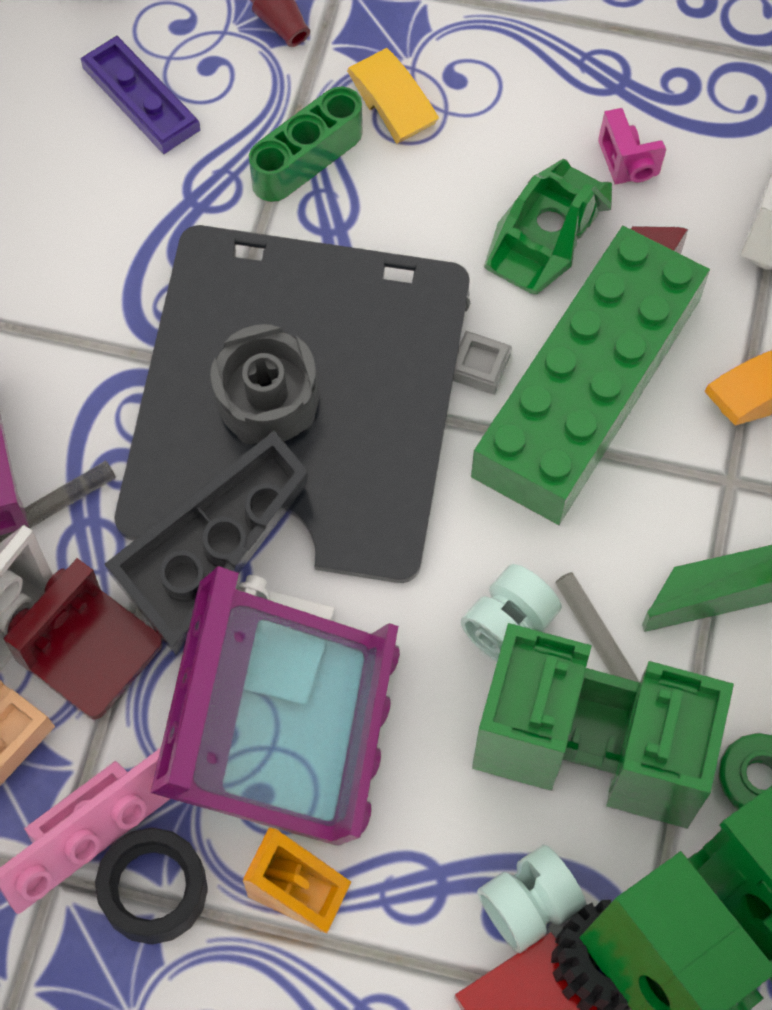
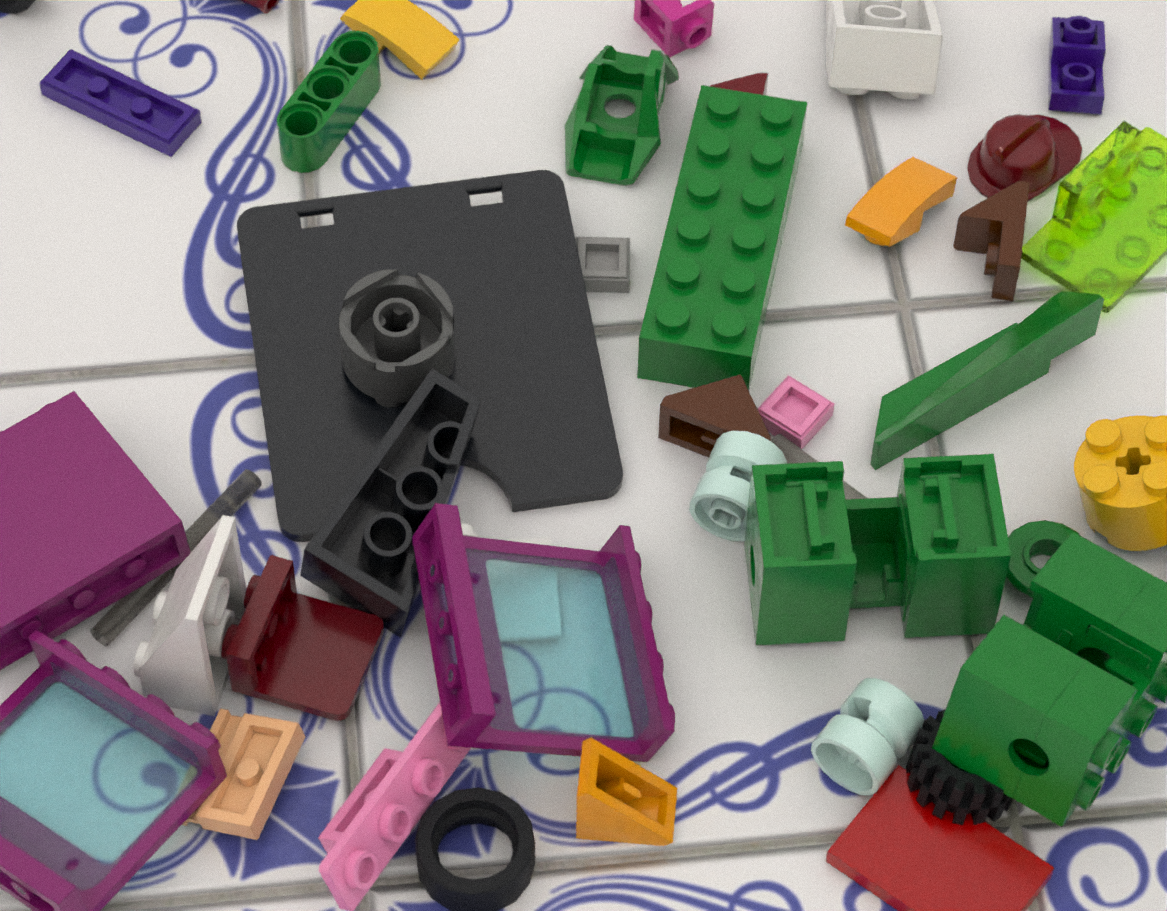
camera: 20 degrees left, 10 degrees down
none -> reddish brown slope [658,374,771,457]
none -> bright pink tile [758,375,834,451]

